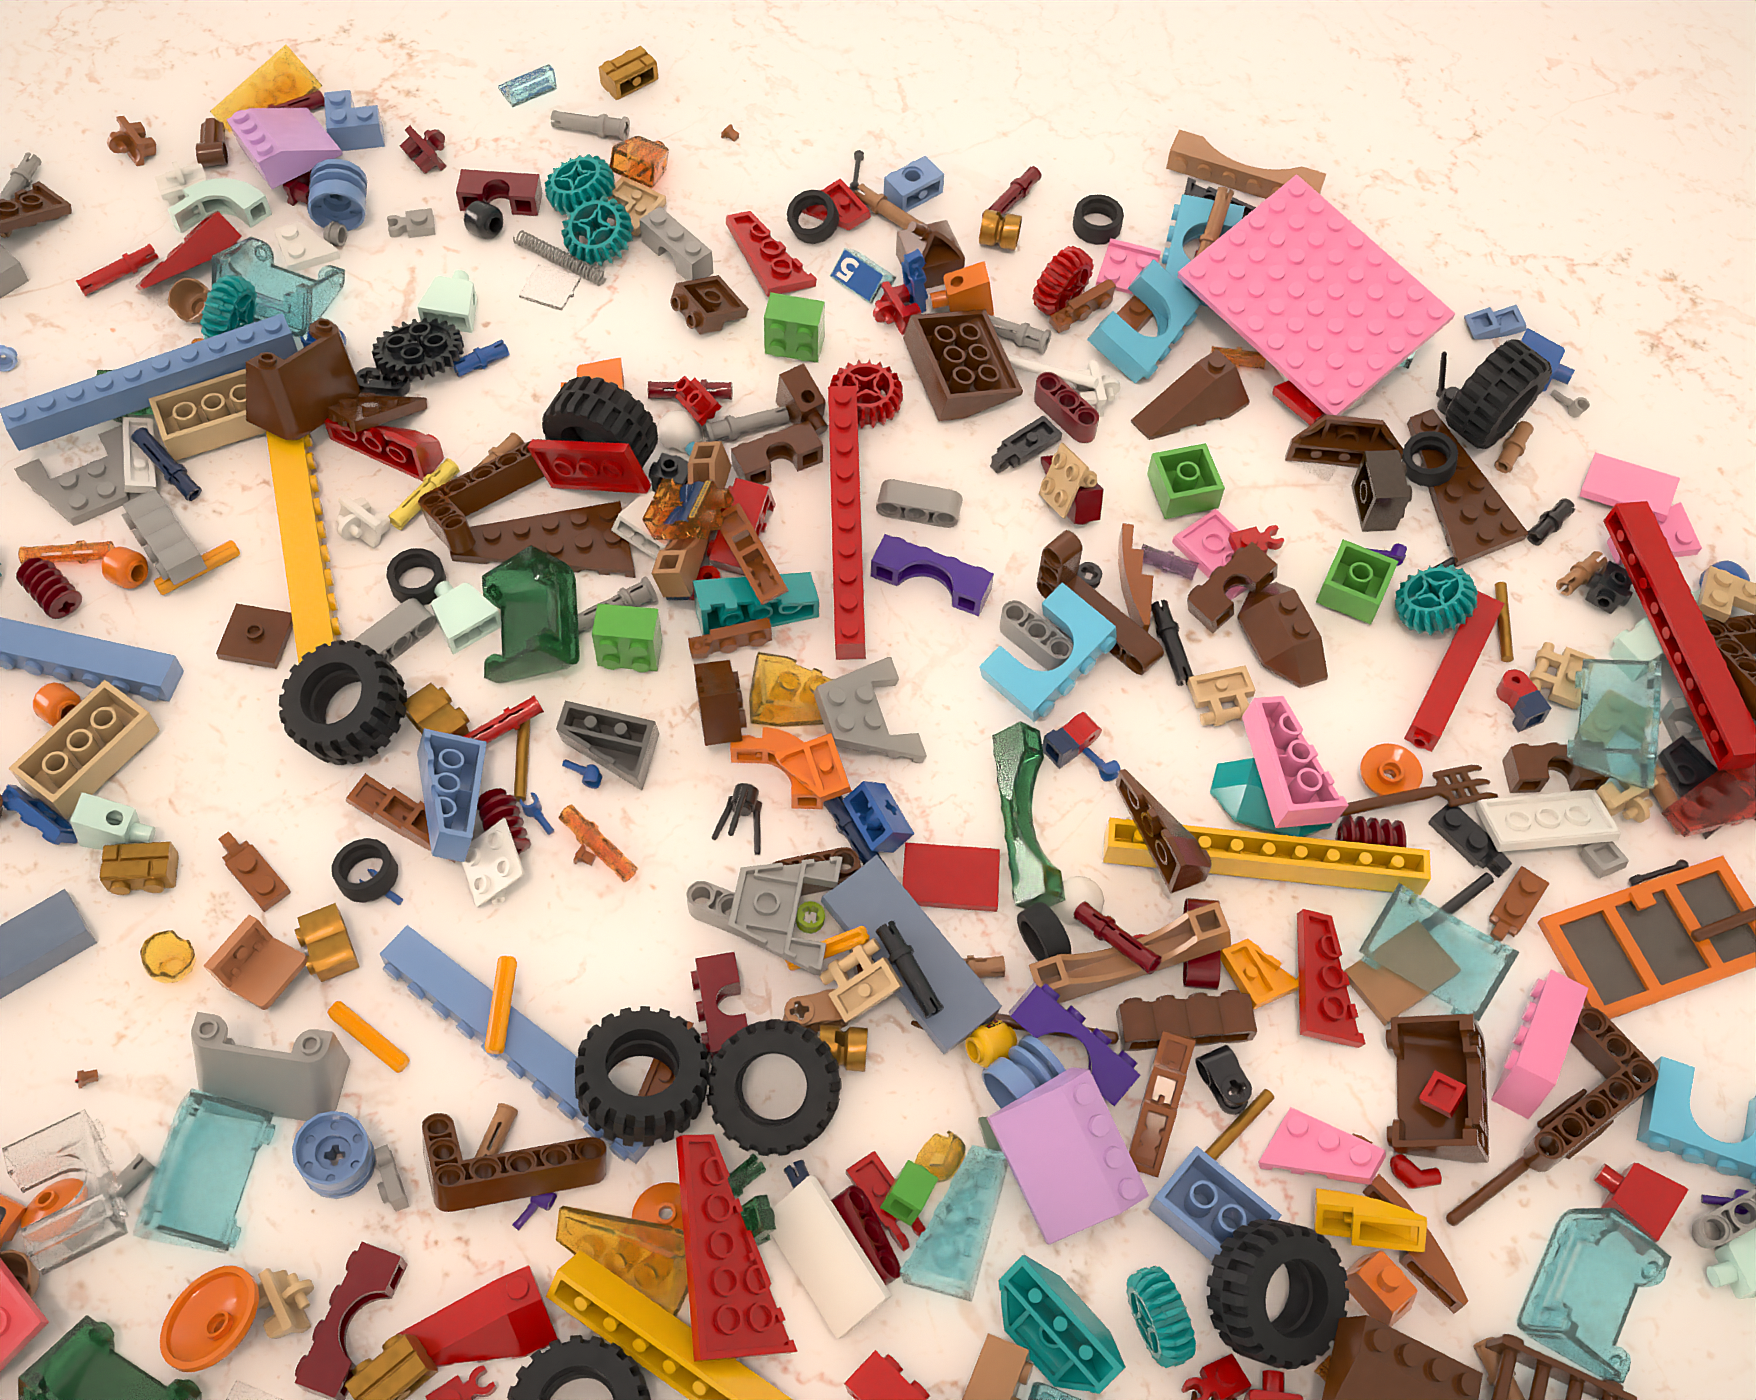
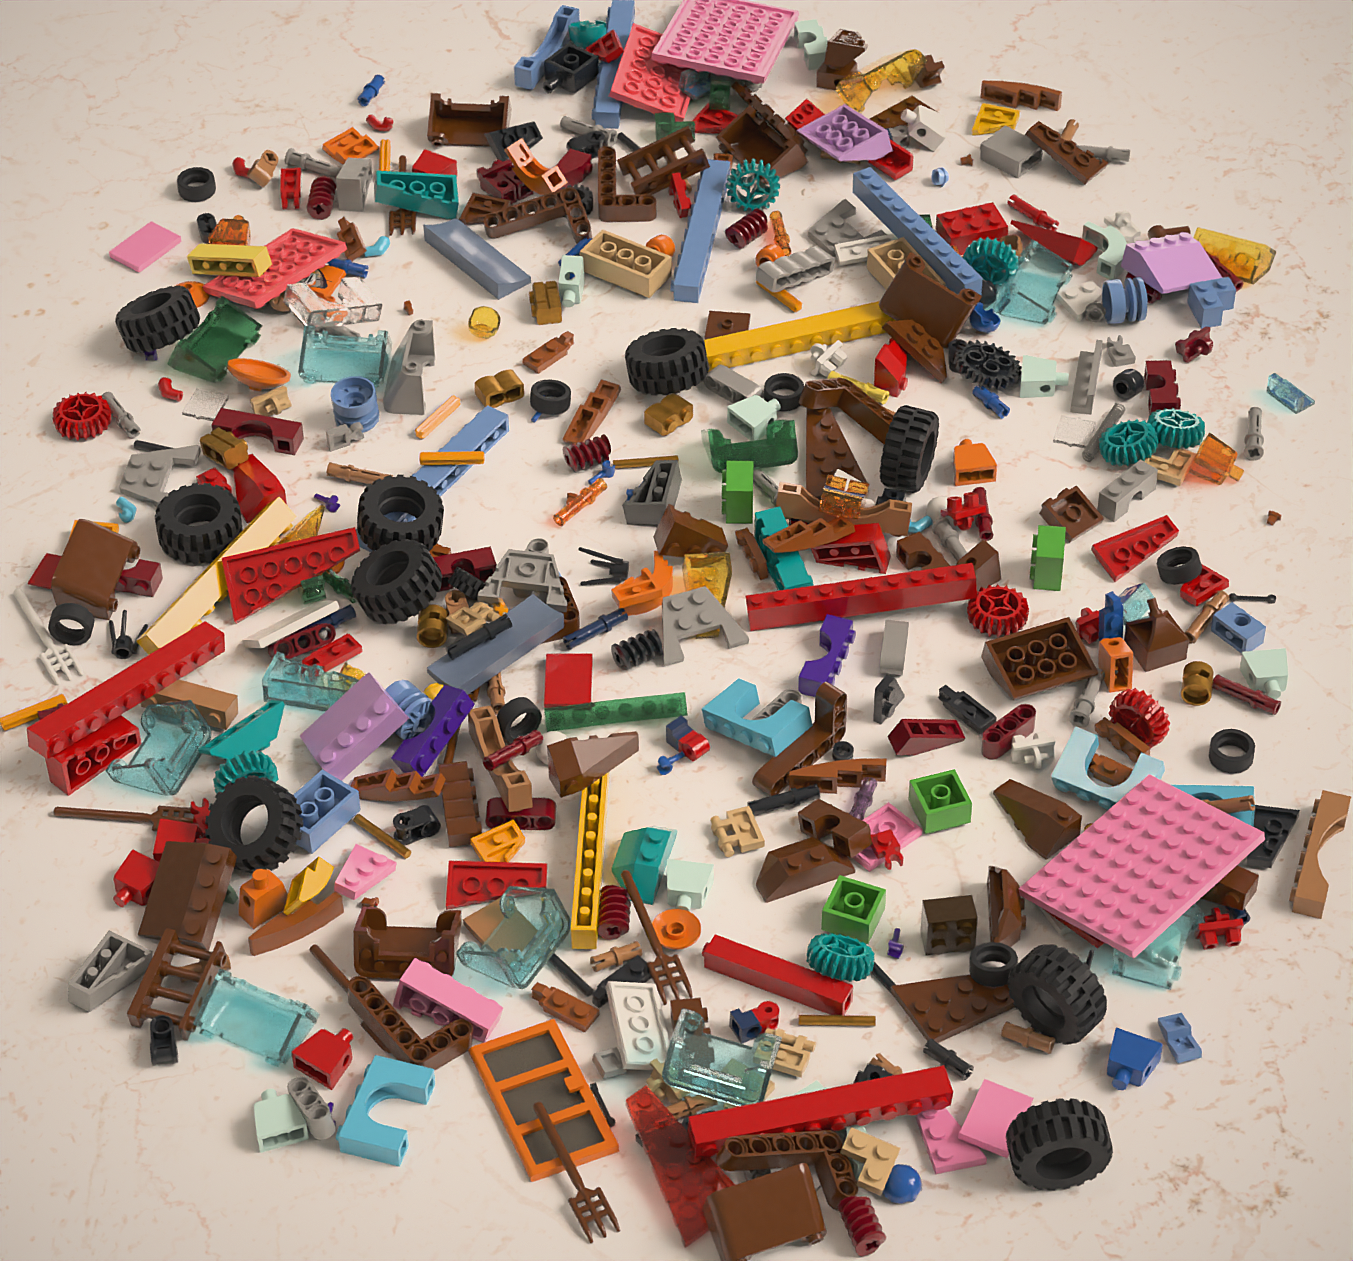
camera: 90 degrees right, 15 degrees down
dark orange hips [107,116,156,166] -> none
dark blue pin [131,427,202,501] -> none
nougat bracket [203,915,307,1010] -> none
medium blue wedge [417,728,487,862] -> none
reddish brown beam [422,1113,607,1212] -> none
red pin [462,695,544,744] -> none
white hinge [462,818,525,907] -> none
red plate [527,439,651,494] -> none
pearl gold brick [598,45,659,101] -> none
blue brick [842,781,915,853] -> none
bright green brick [880,1160,938,1226] -> none
white bar [1007,355,1099,388] -> none
tan hinge [1038,442,1097,518] -> none
bright pink piece [1096,238,1161,295] -> none
bright pink wedge [1242,696,1349,828] -> none
red arm [1390,1154,1442,1189] -> none
red plate [1419,1070,1467,1118] -> none
light grey hand [1550,389,1590,418] -> none
none -> black tyre [448,567,486,601]
none -> medium nougat pin [590,941,642,972]
none -> black piece [611,629,663,670]
none -> light aqua torso [667,859,714,912]
none -> black wing [873,674,905,724]
none -> red brick [935,202,1008,256]
none -> black tyre [1006,1098,1113,1190]
none -> light grey fence [1070,339,1103,415]
none -> light aqua torso [1240,648,1288,699]

